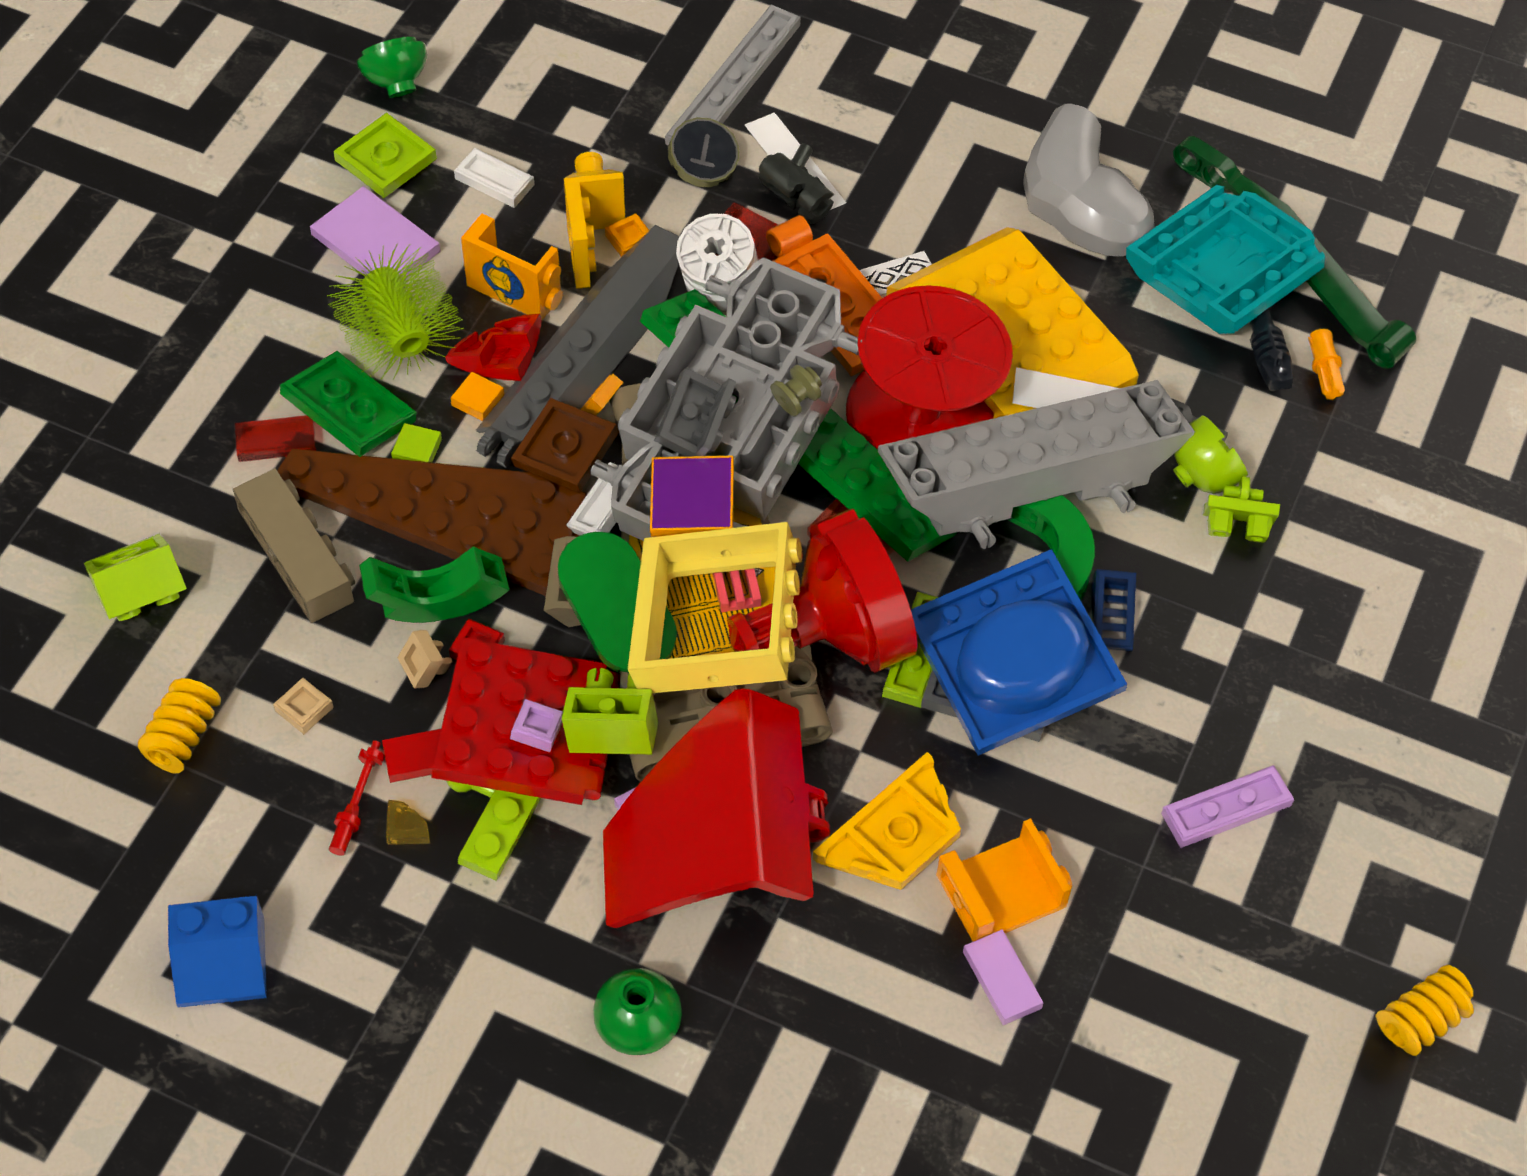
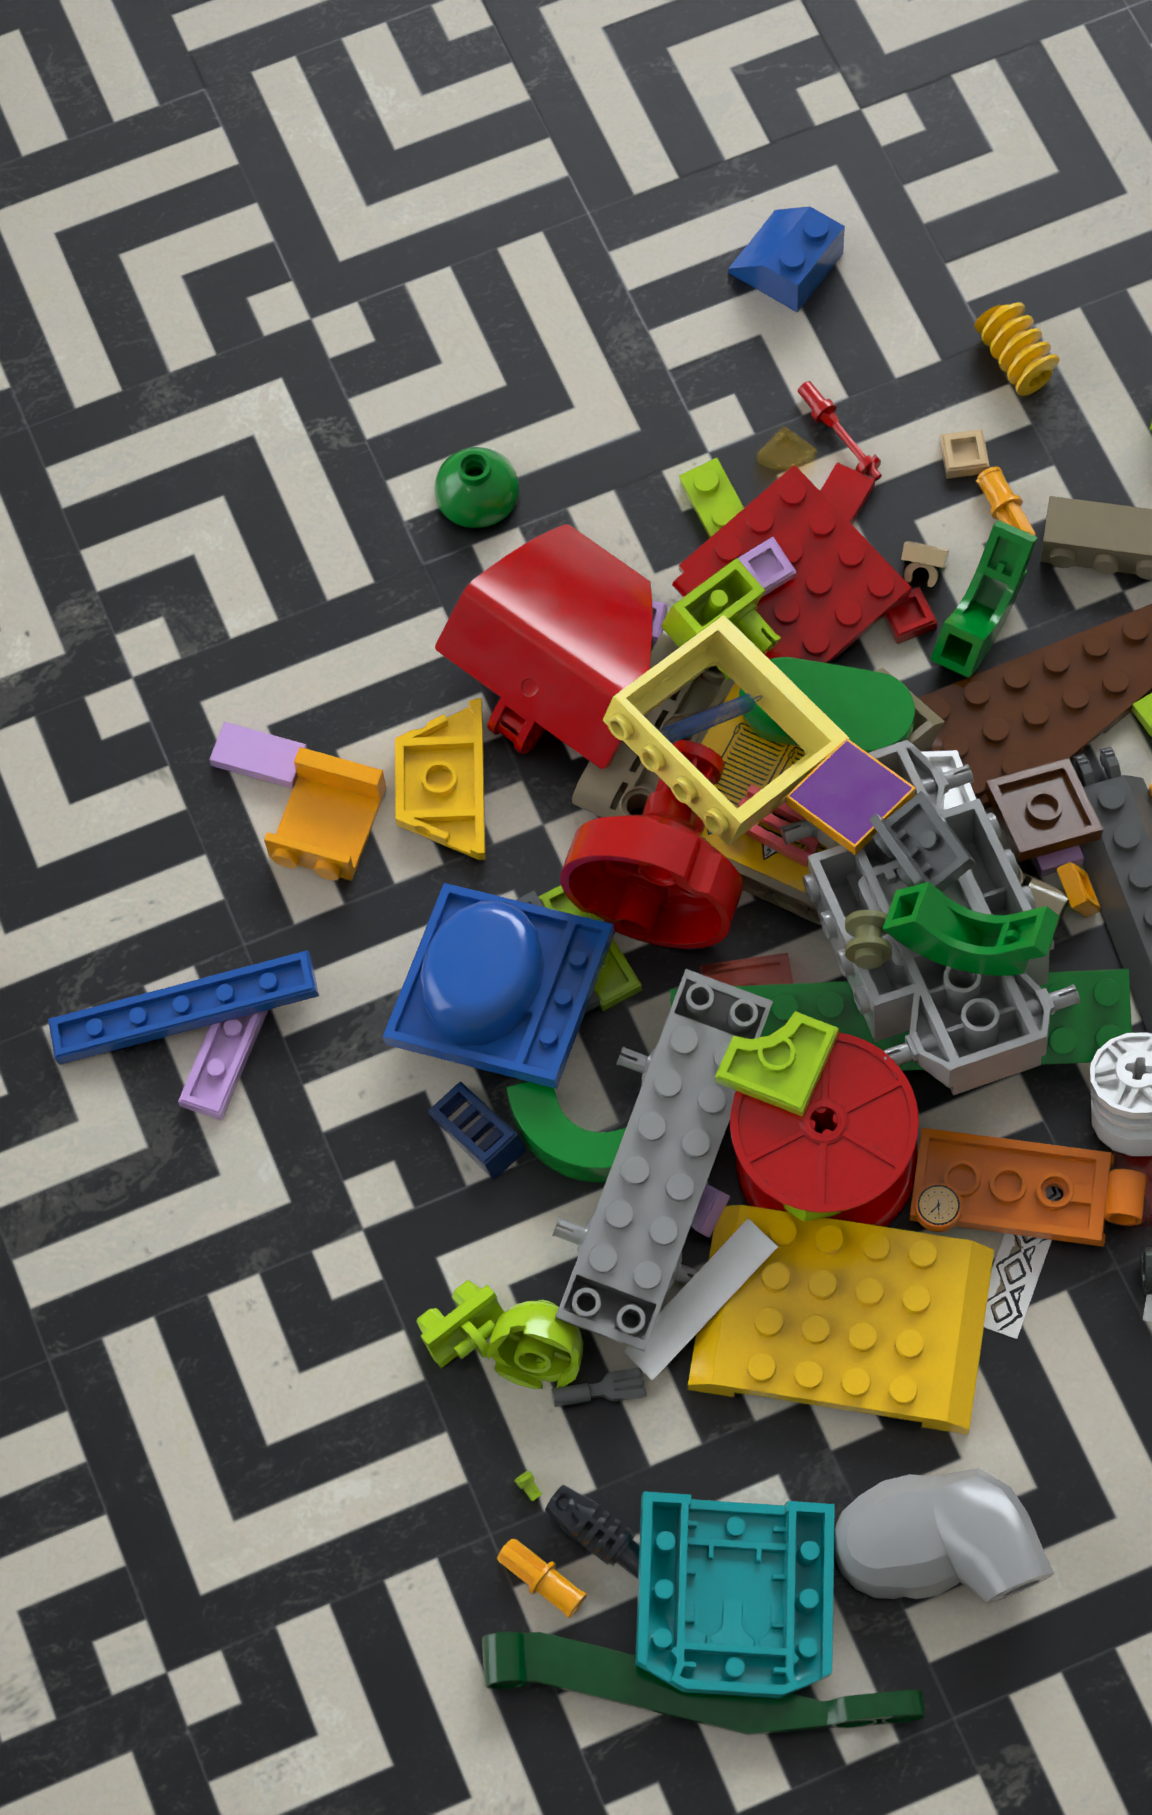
camera: 140 degrees right, 10 degrees up
none -> blue tile [48,950,319,1065]
none -> lime piece [514,1471,542,1501]
none -> blue piece [660,694,763,743]
none -> lime tile [715,1011,839,1117]
none -> green arch [883,882,1059,976]
none -> light orange axle [976,466,1035,536]

